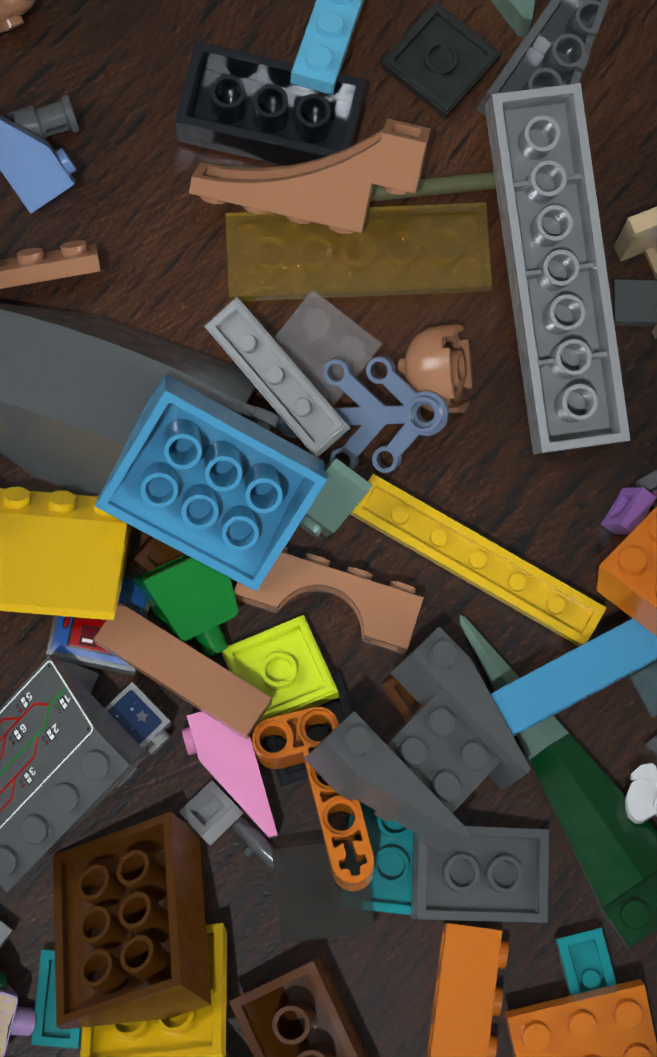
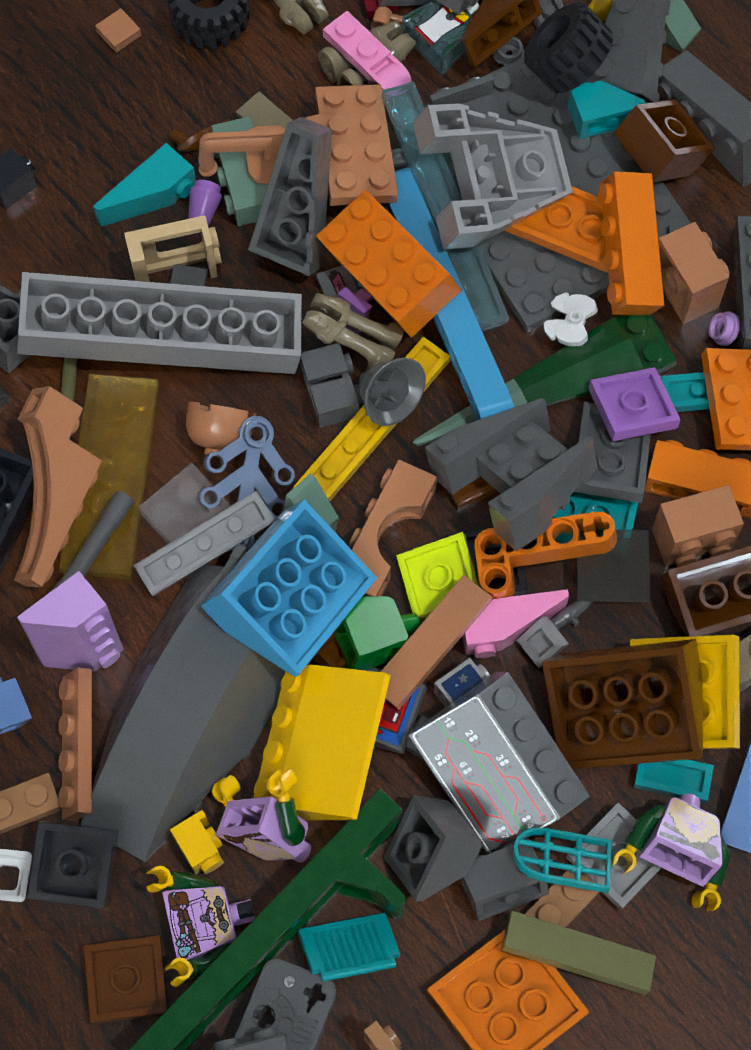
camera: 75 degrees left, 10 degrees down
none -> lavender slope [17,571,124,672]
none -> dark grey piece [52,490,135,591]
none -> dark grey piece [300,343,364,428]
none -> dark tan piece [302,293,404,370]
none -> dark grey hat [359,357,426,426]
none -> medium lavender plate [589,367,680,441]
none -> nougat brick [652,485,744,567]

